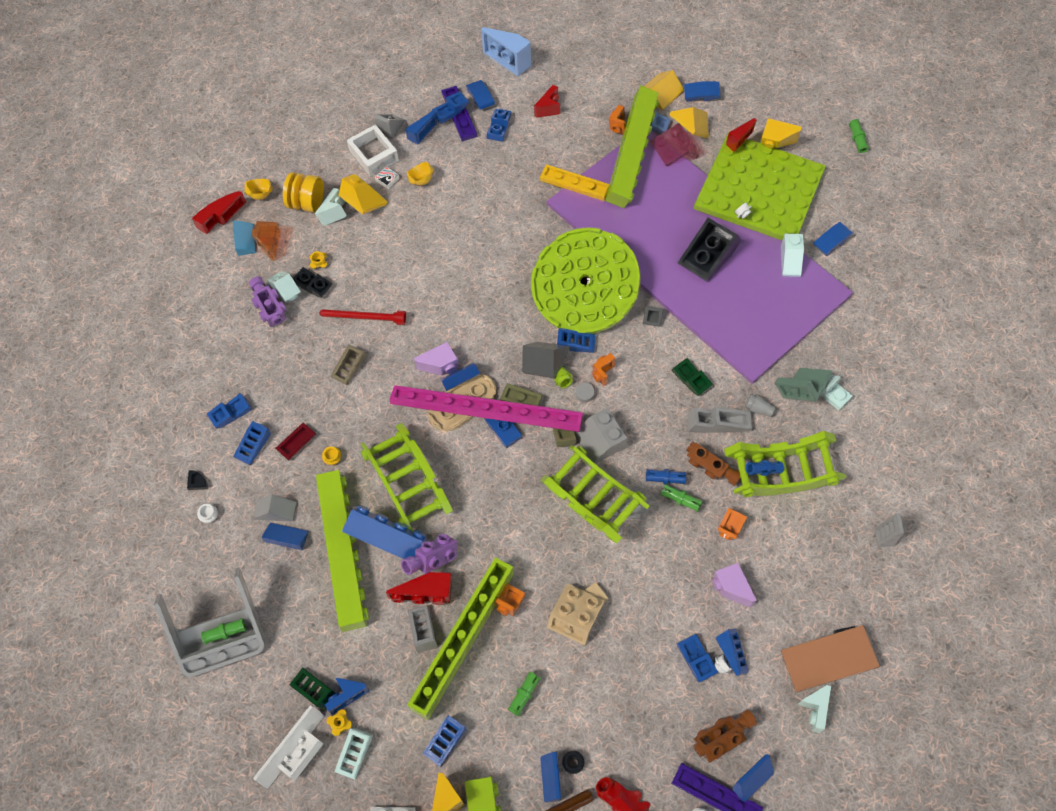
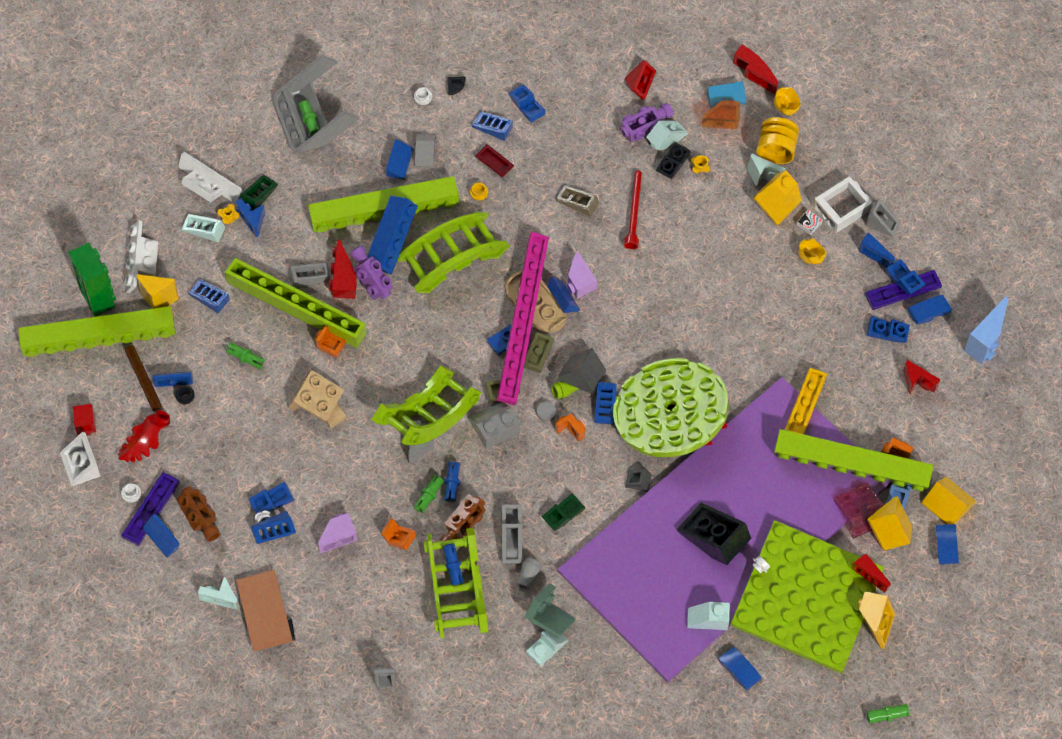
camera: 85 degrees right, 0 degrees up
none -> red slope [625,60,656,100]

